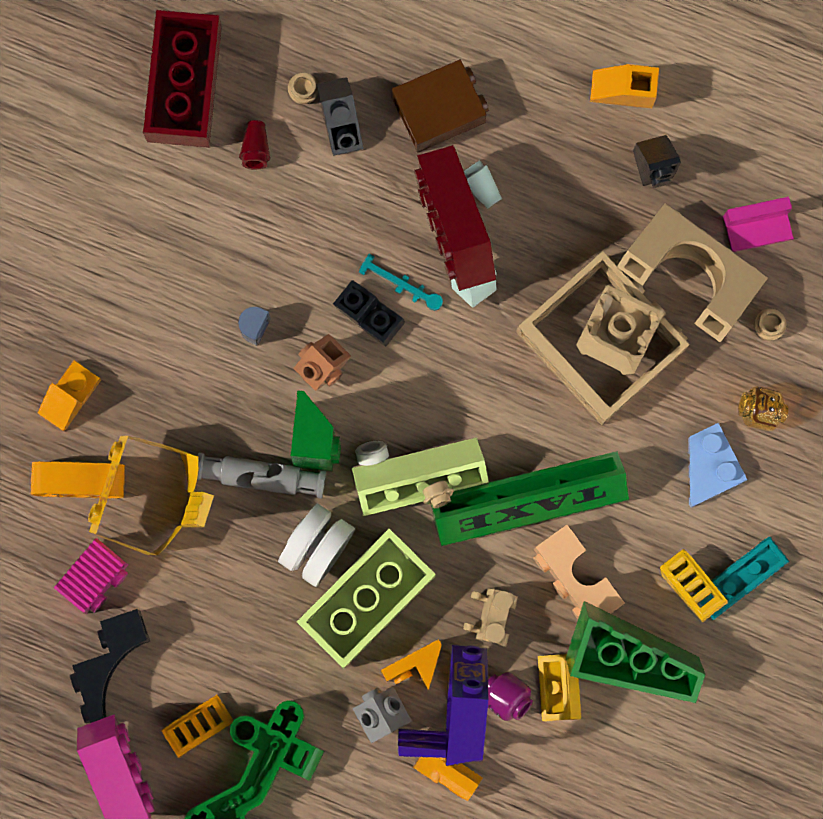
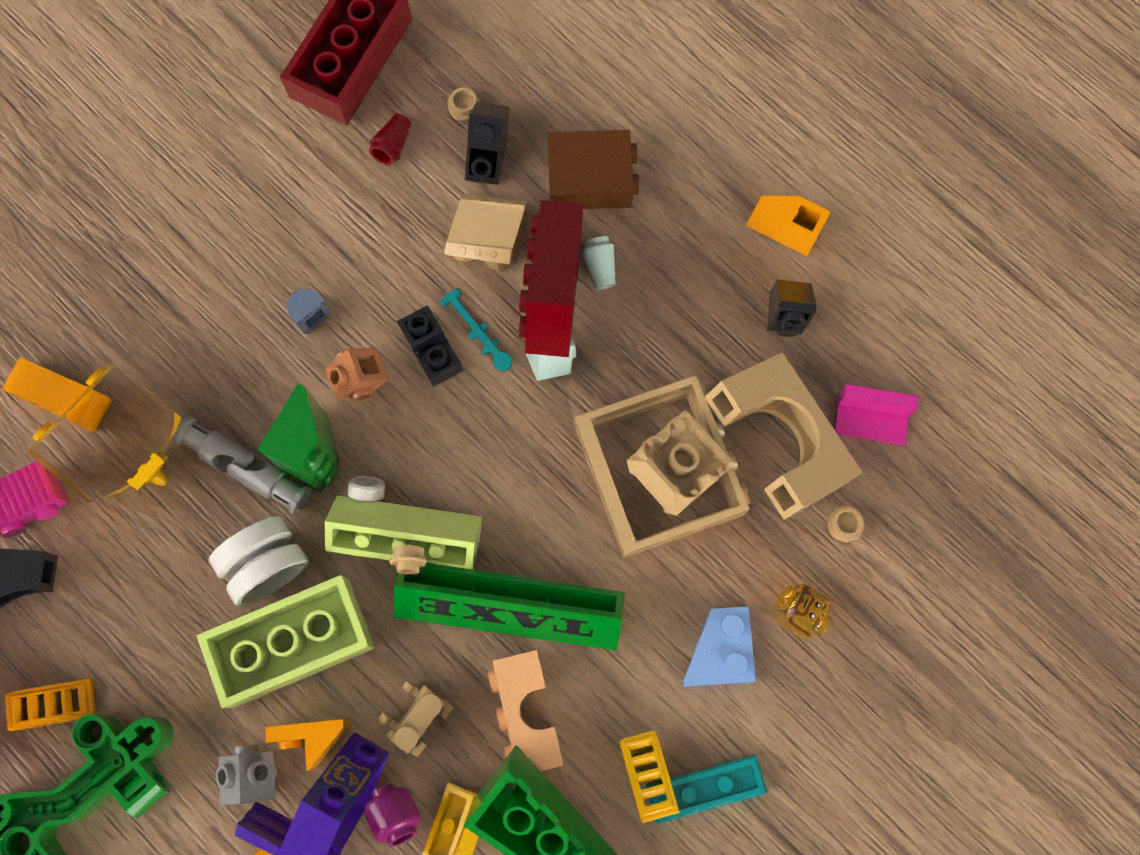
camera: 25 degrees right, 5 degrees down
light orange slope [38,360,101,432] -> none
none -> tan slope [444,194,528,271]

